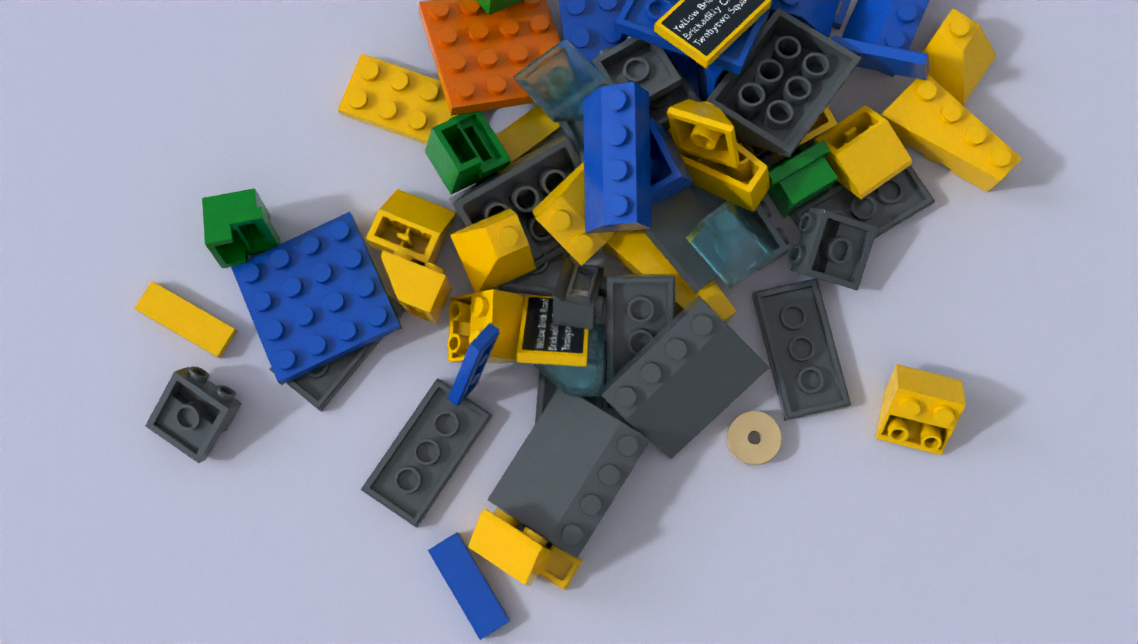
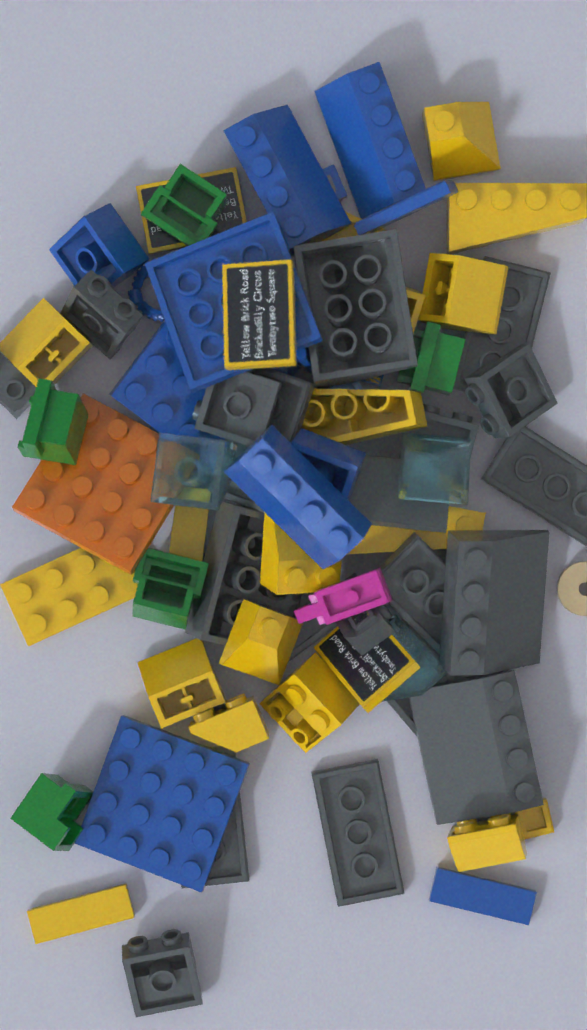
camera: 40 degrees left, 10 degrees up
blue tile [448,323,500,406] -> none
yellow slope [667,99,740,169] -> none
none -> dark pink hinge [294,567,393,625]

